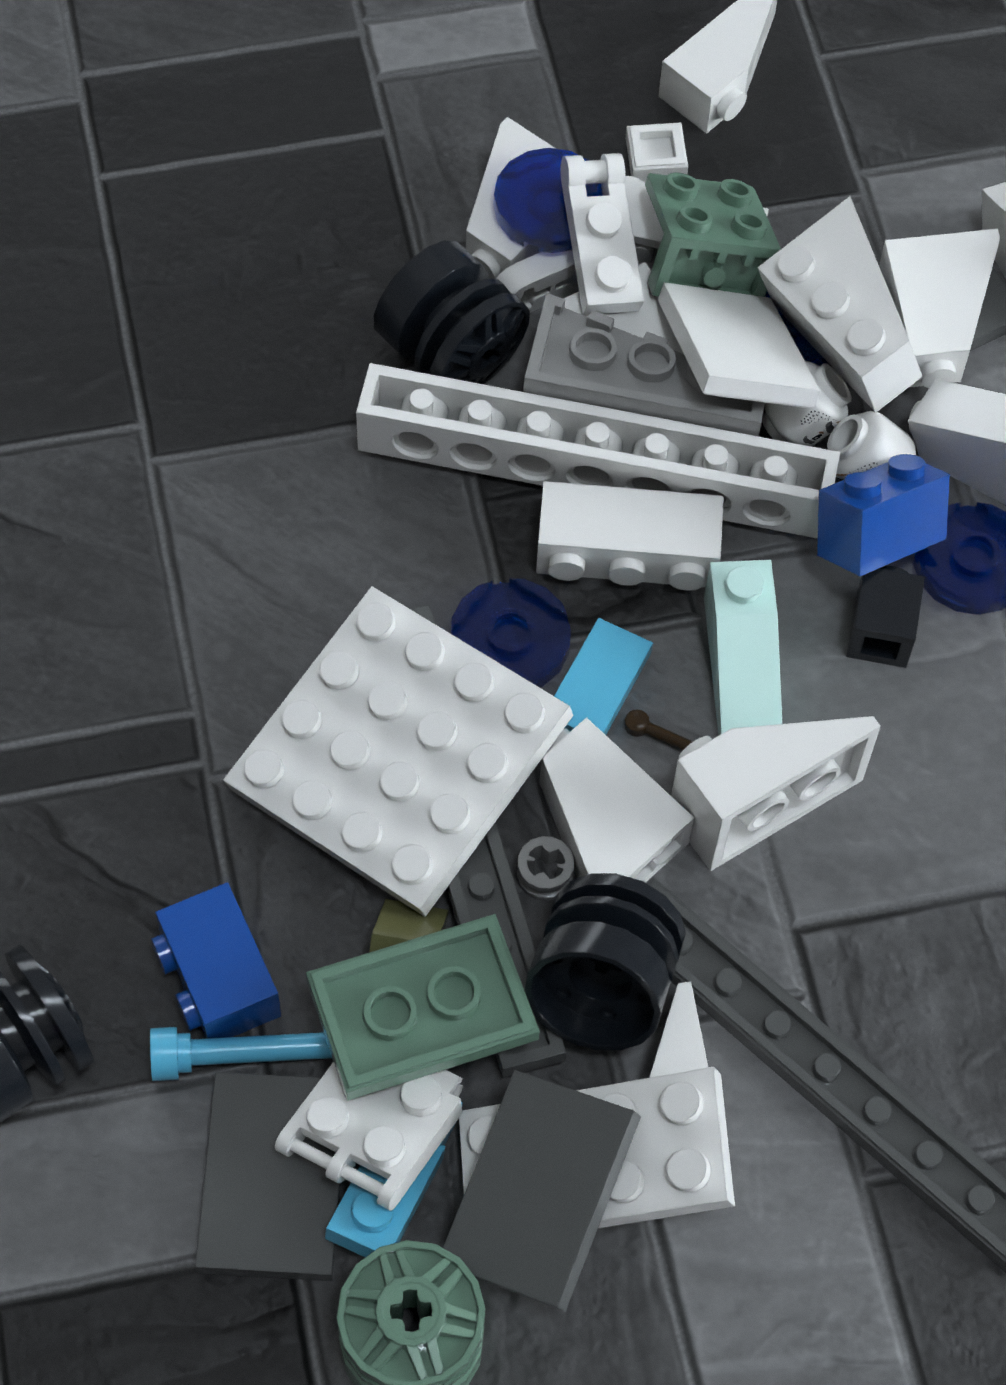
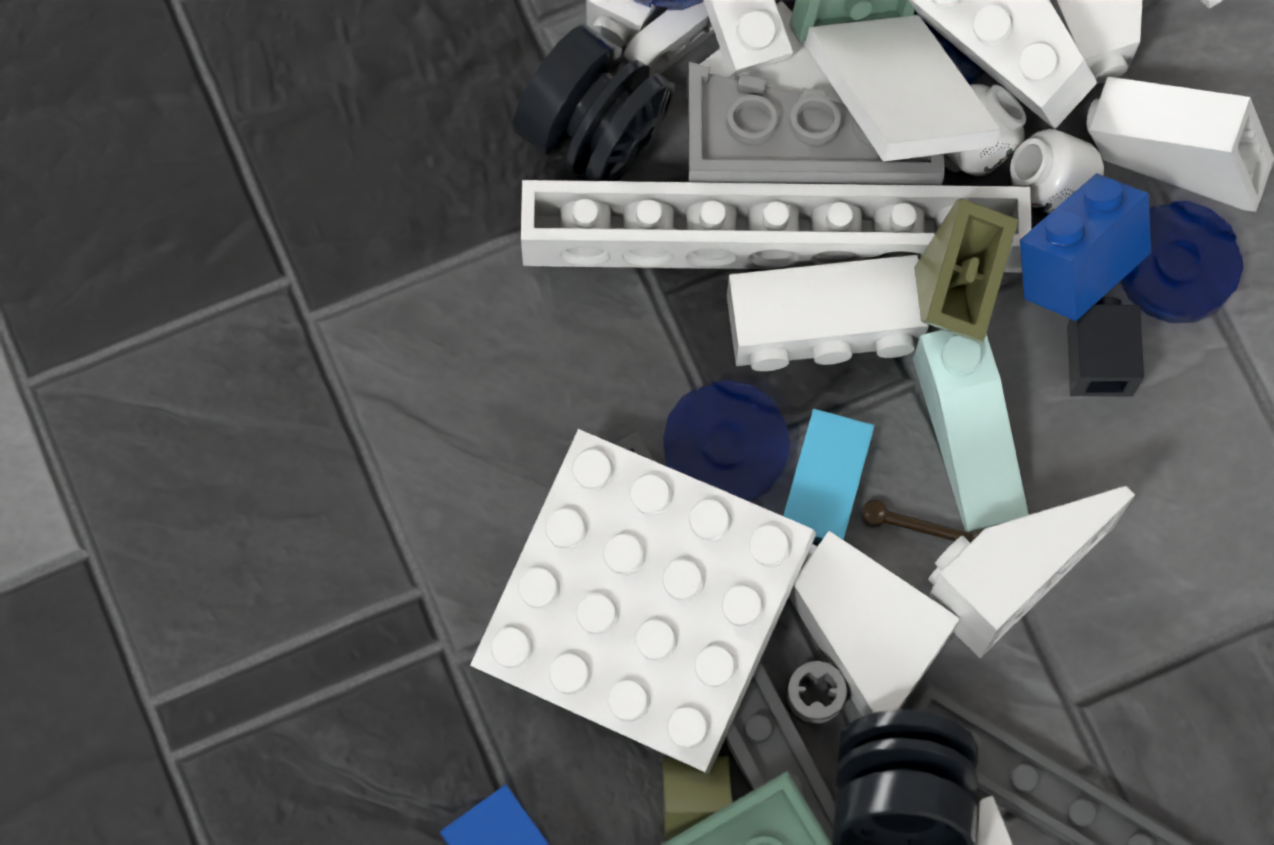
camera: 10 degrees left, 10 degrees up
none -> olive slope [914,198,1019,343]

